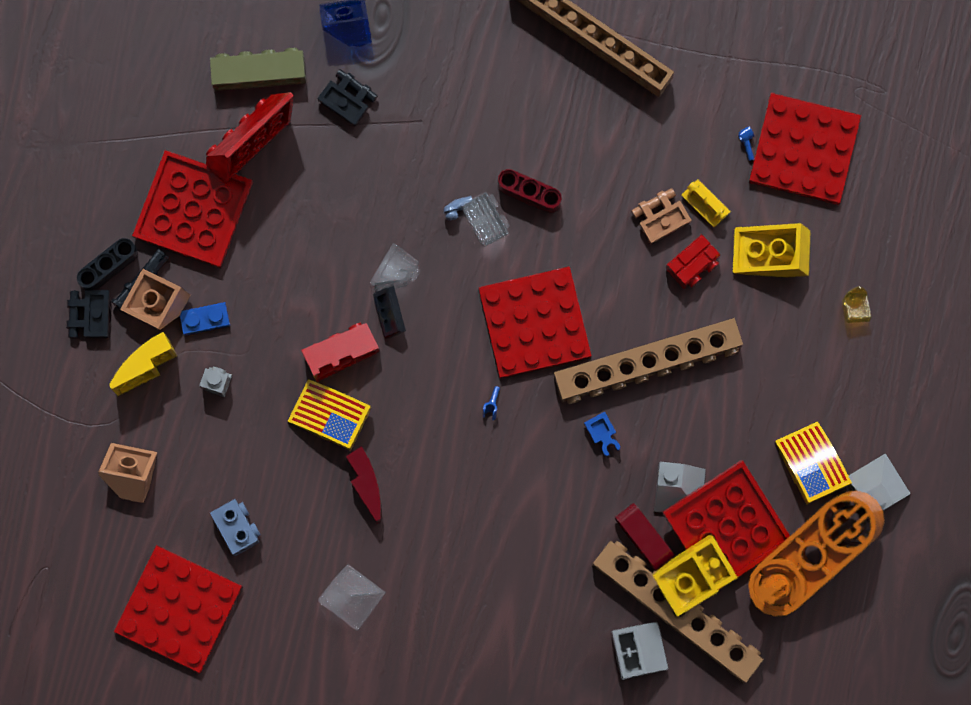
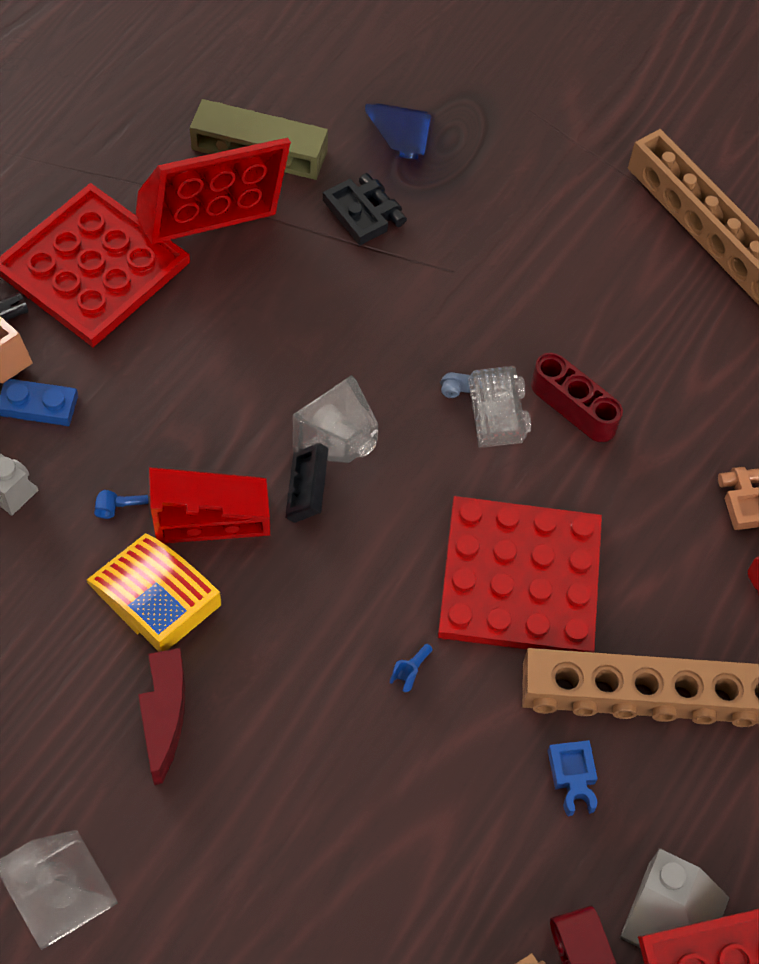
camera: 15 degrees right, 20 degrees down
none -> blue hand [94,490,148,519]

